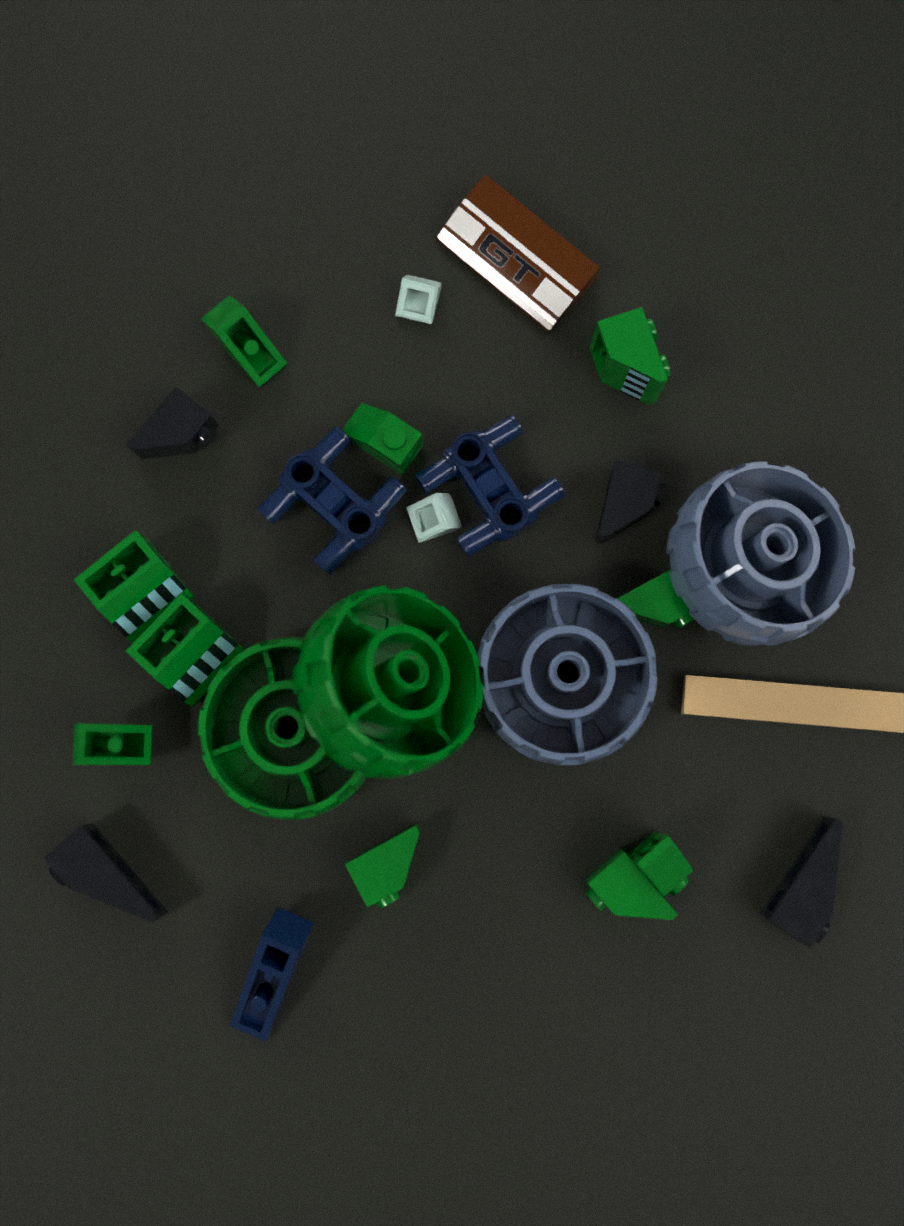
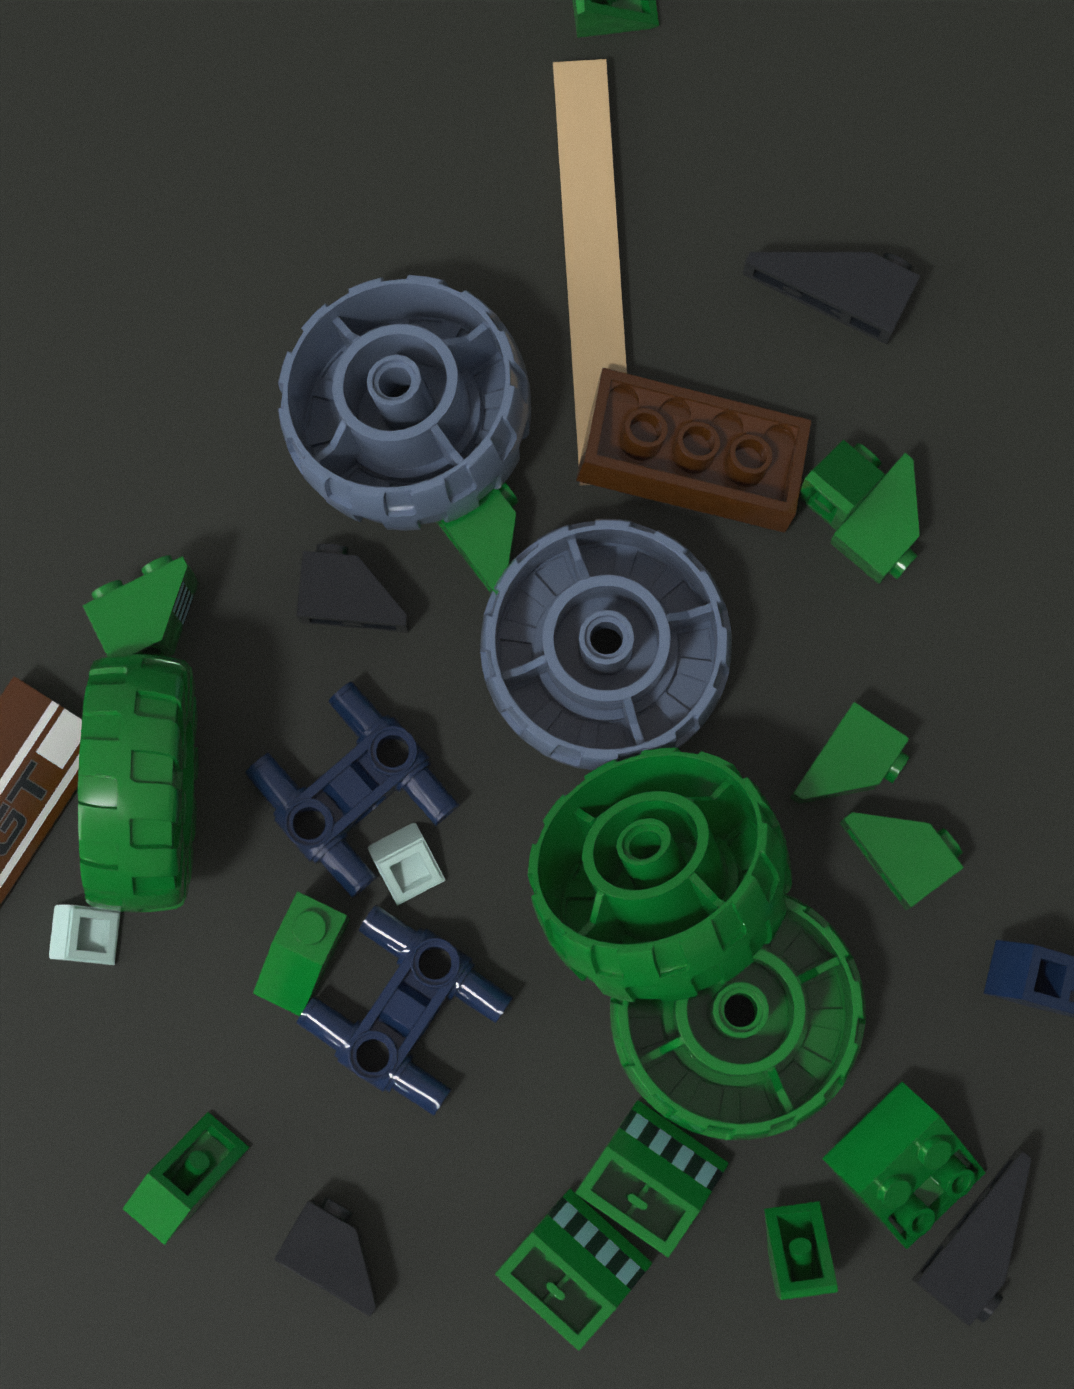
camera: 100 degrees left, 0 degrees up
none -> green wheel [78,654,199,912]
none -> reddish brown slope [576,368,811,533]
none -> green slope [790,702,910,804]
none -> green slope [822,1082,986,1250]

